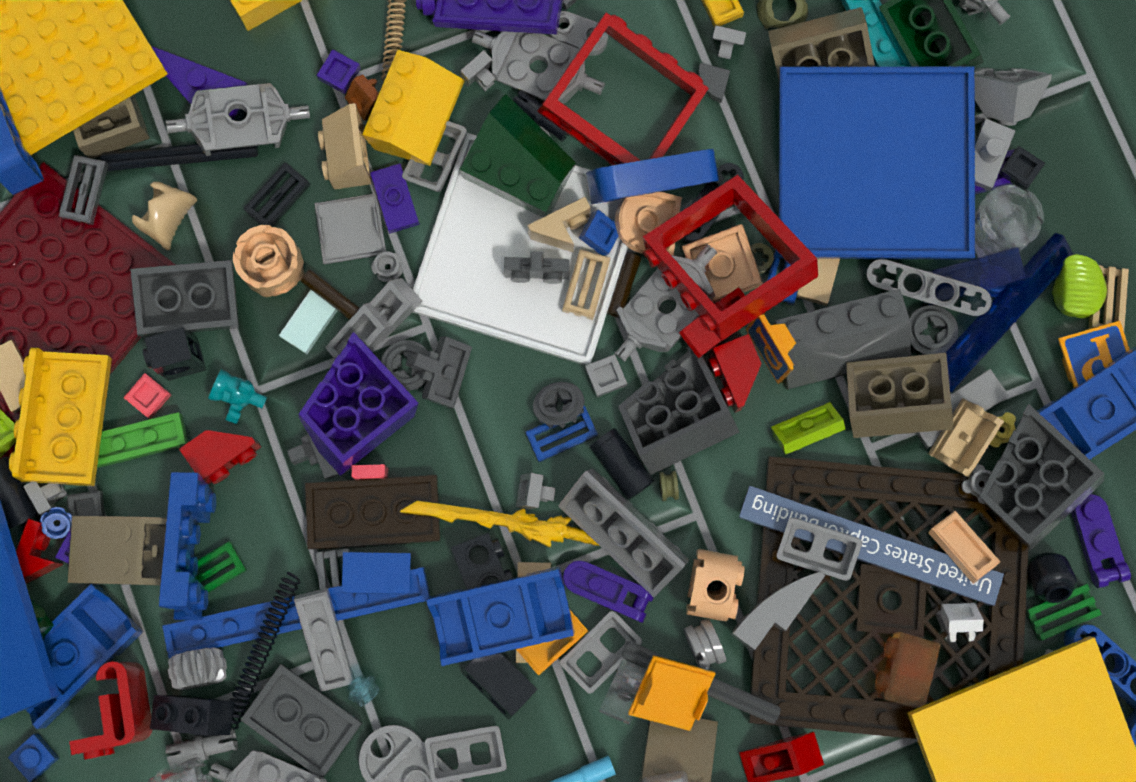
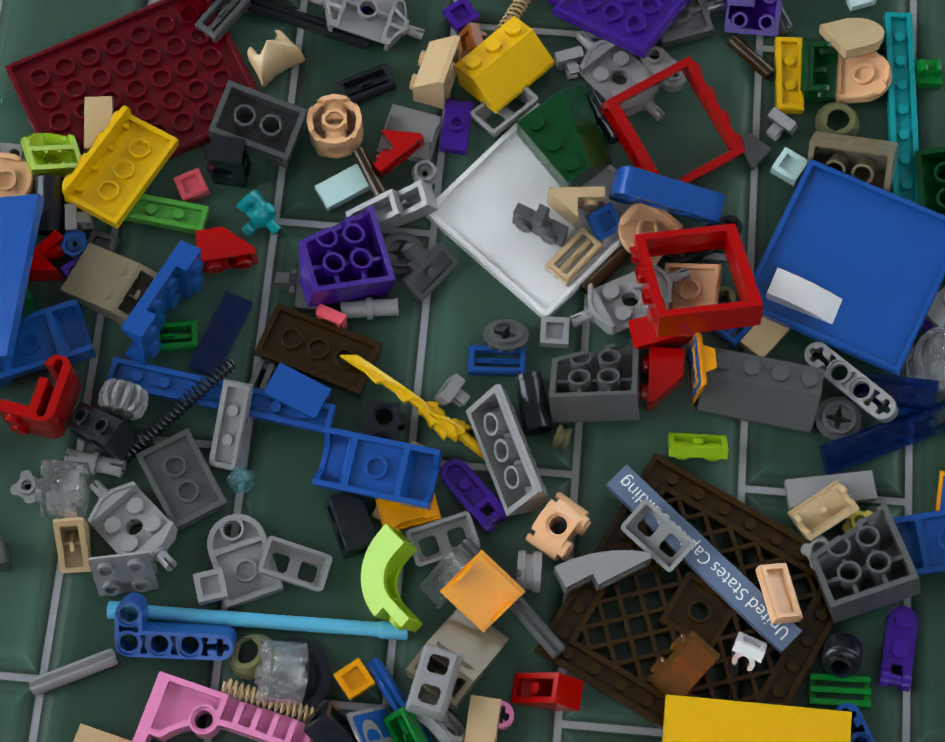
camera: 25 degrees right, 10 degrees down
dark tan slope [846,353,954,438] -> none
none -> clear blue tile [189,292,253,378]
none -> light grey pin [341,297,399,320]
none -> lime arch [361,524,423,633]
none -> red slope [373,130,425,179]
none -> white slope [766,268,843,324]
none -> light aqua tile [770,147,807,186]

